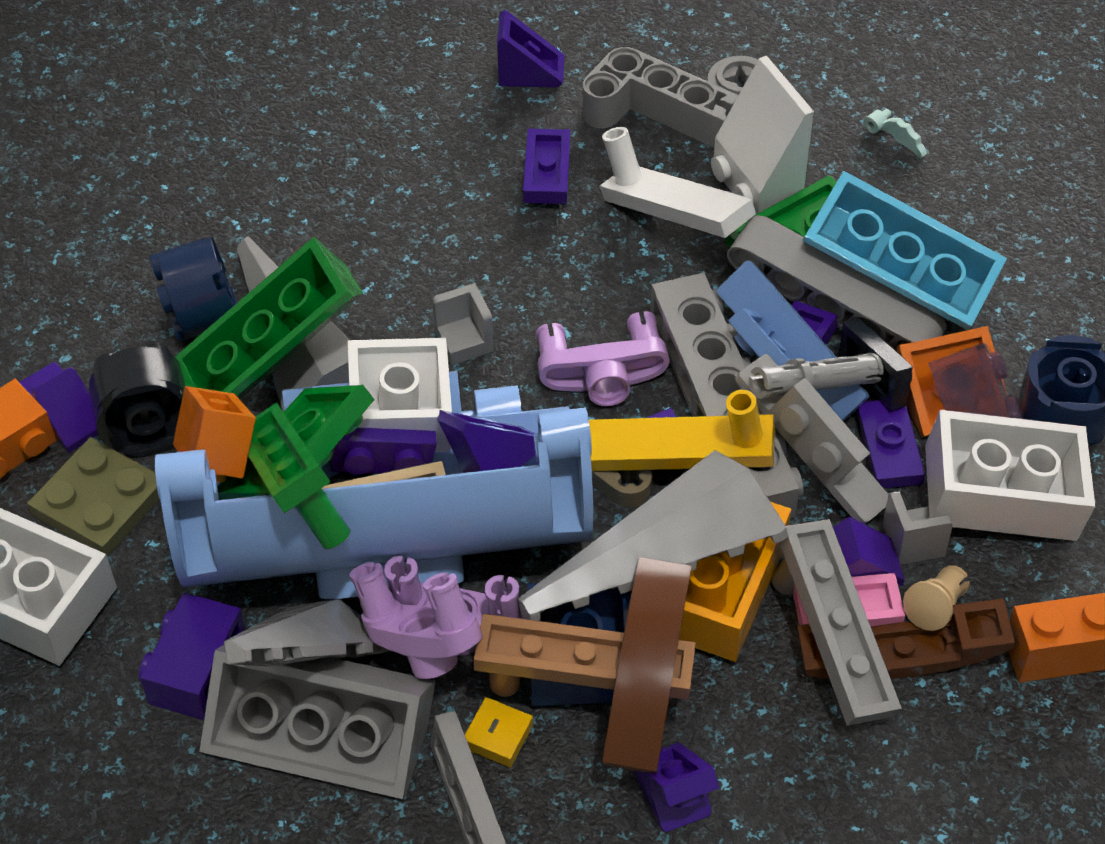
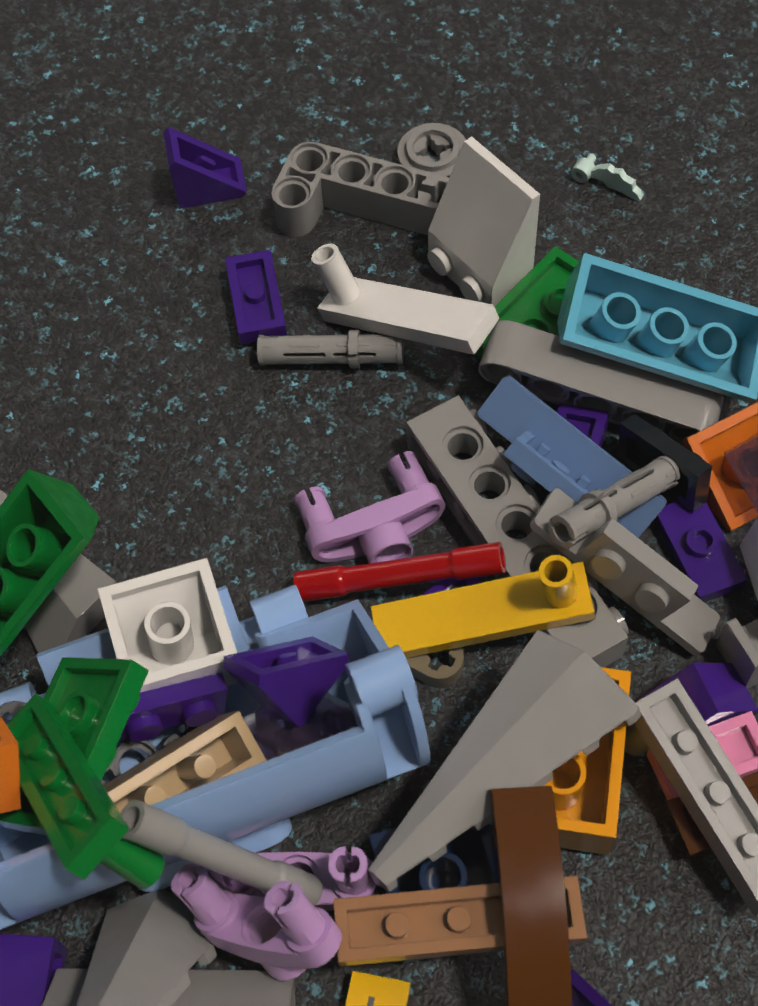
camera: 10 degrees left, 10 degrees up
light grey panel [432,283,494,365] -> none
none -> light grey piece [120,800,323,906]
none -> light grey pin [257,330,404,369]
none -> red piece [293,542,506,602]

